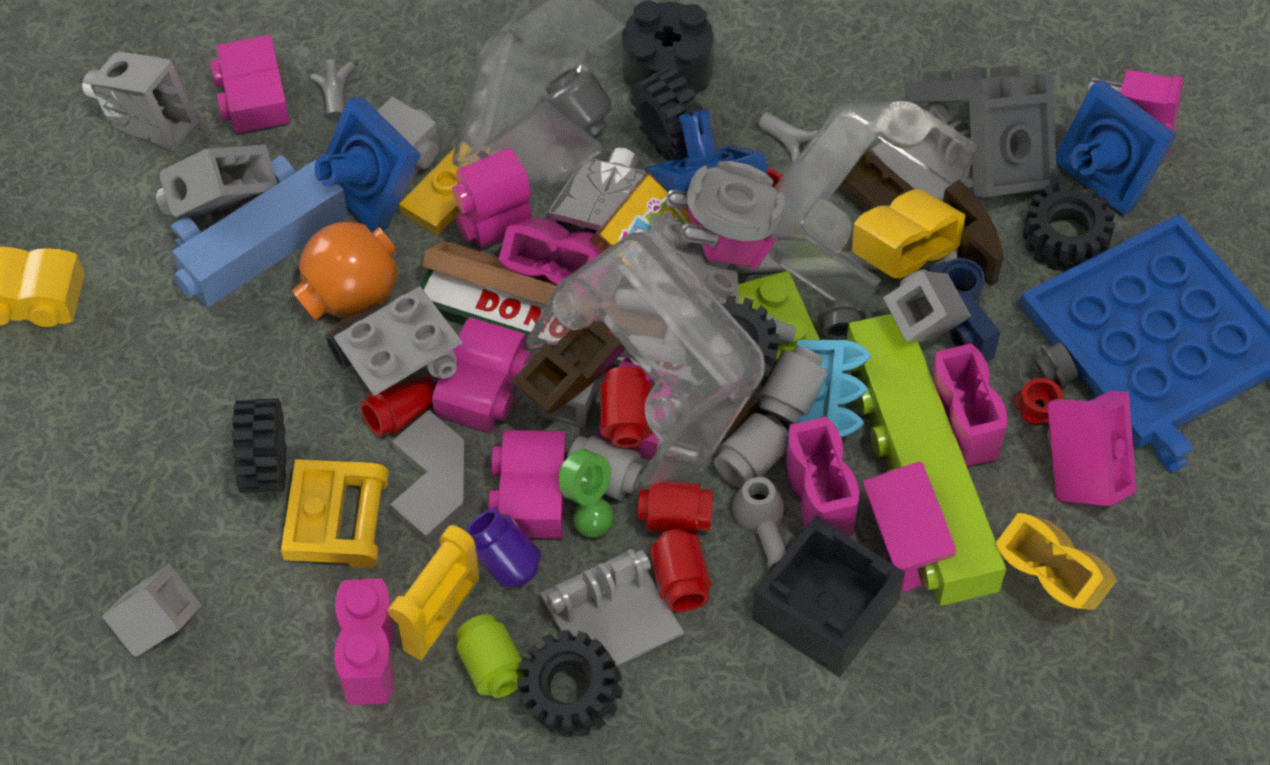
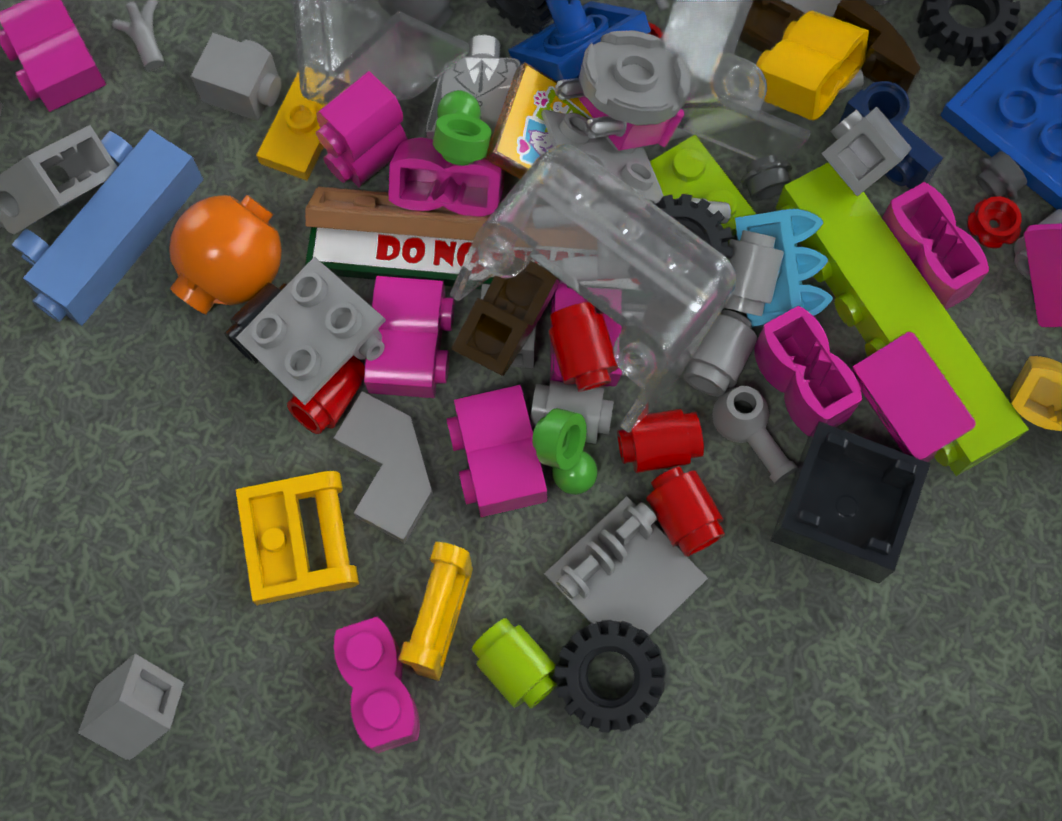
camera: 15 degrees left, 15 degrees up
black tyre [232,398,287,493] -> none
blue plate [315,97,421,232] -> none
dark purple brick [466,508,541,587] -> none
none -> bright green plate [433,90,492,166]

